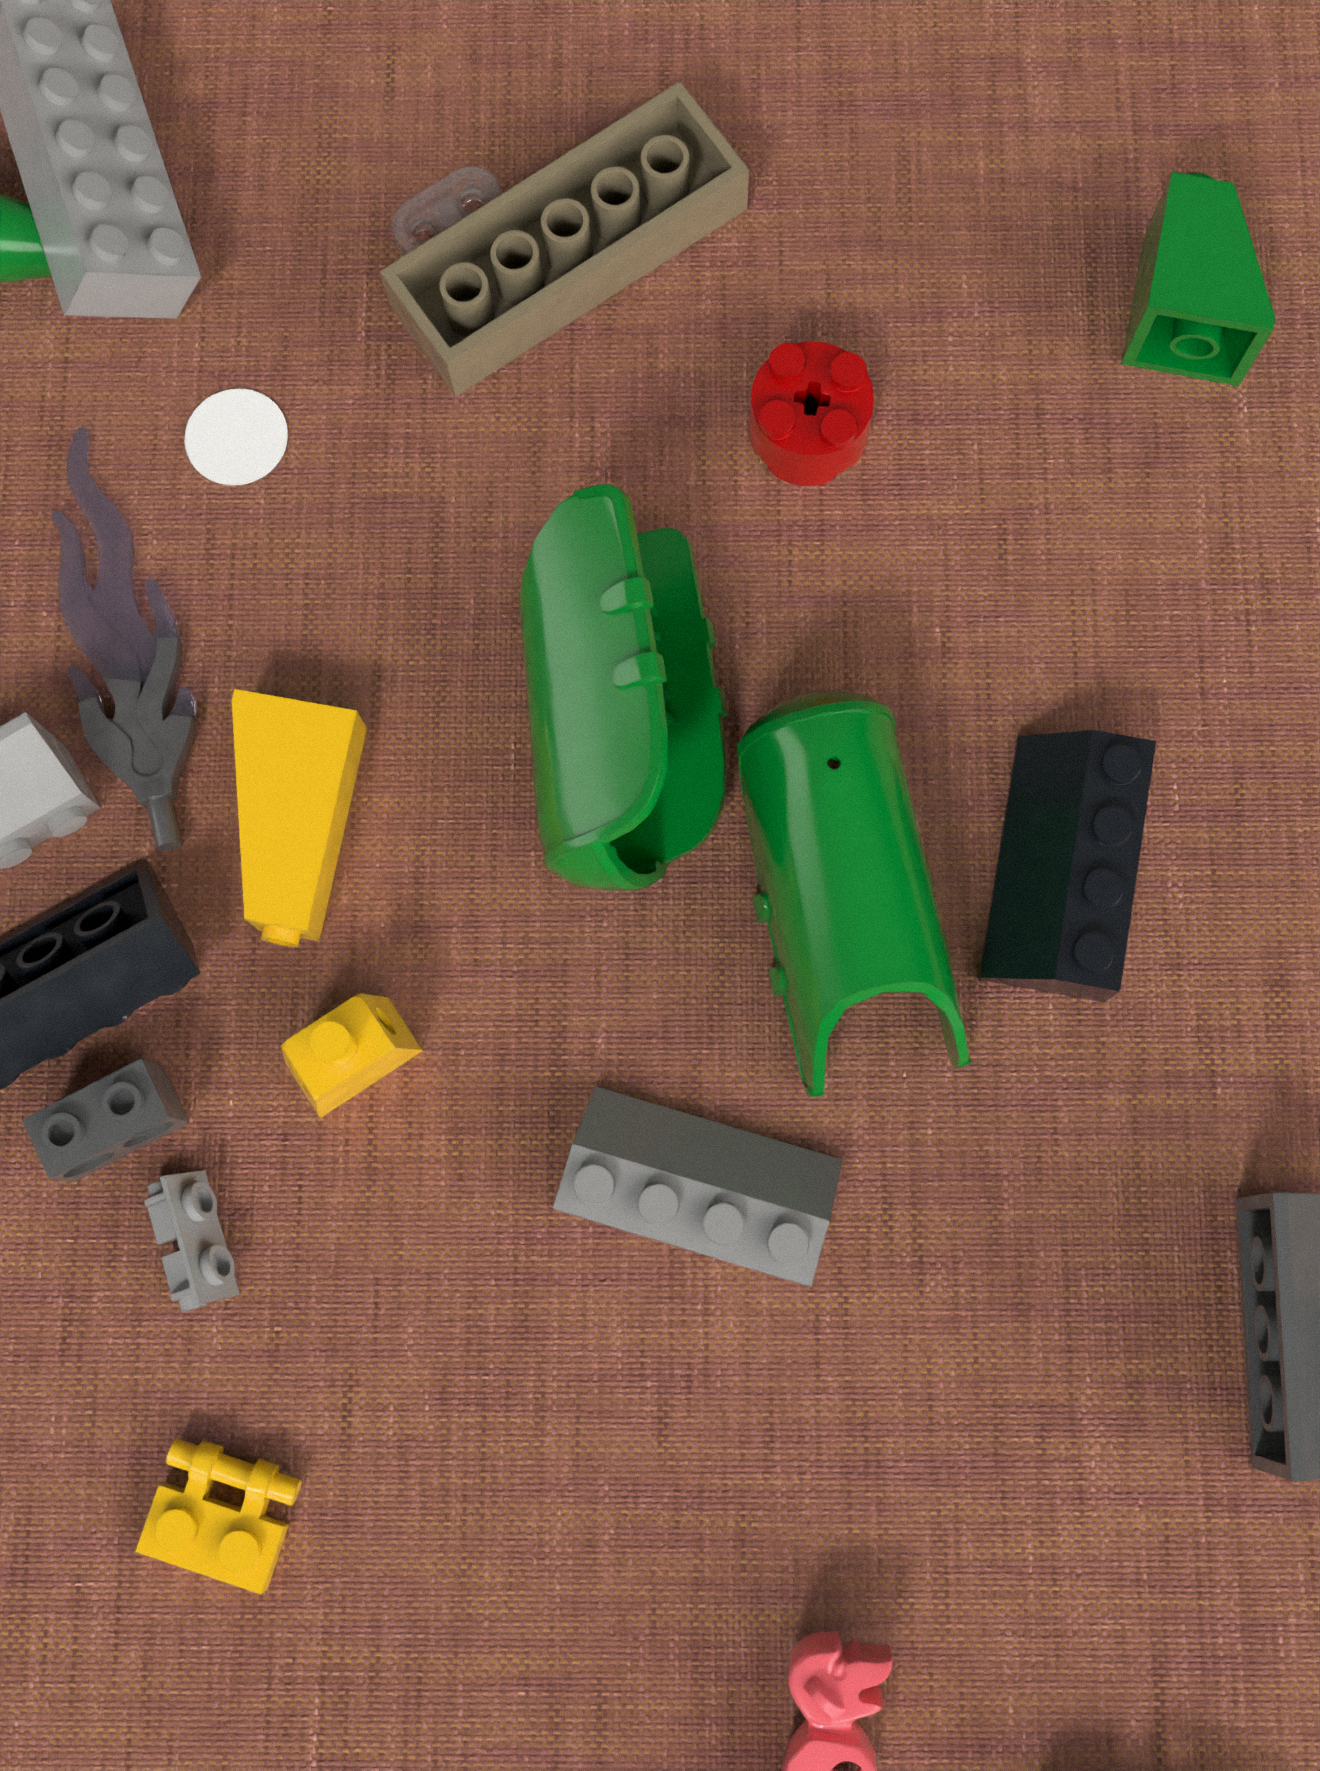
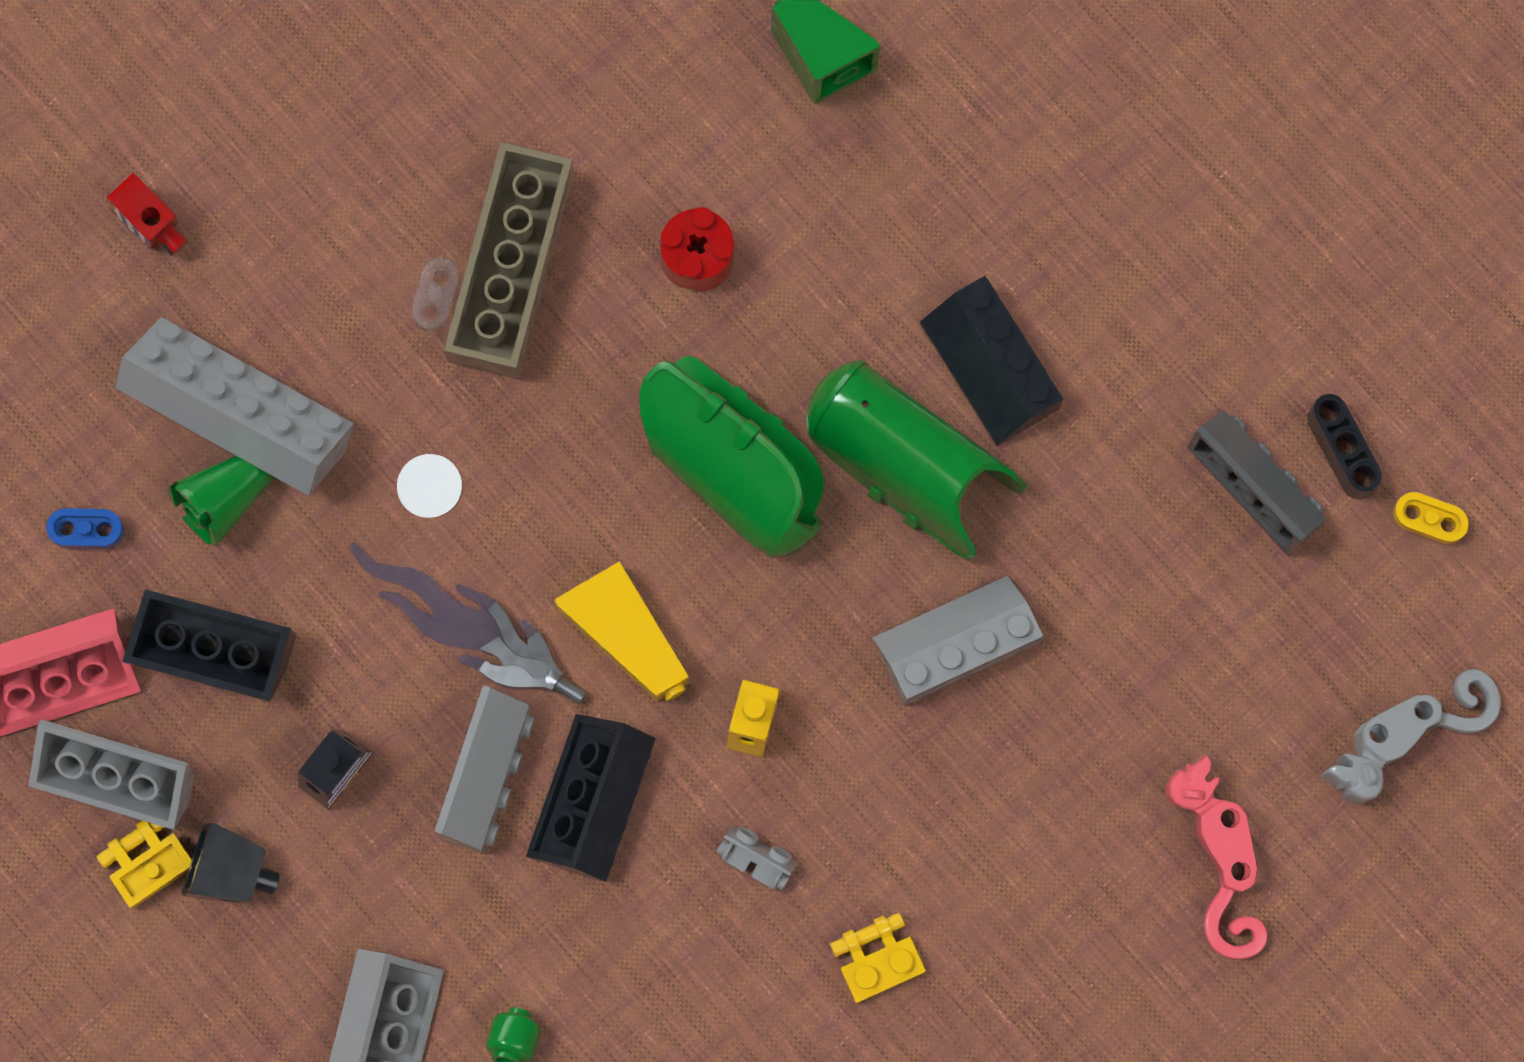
camera: 50 degrees left, 0 degrees up
dark grey brick [22,1058,190,1182] -> none

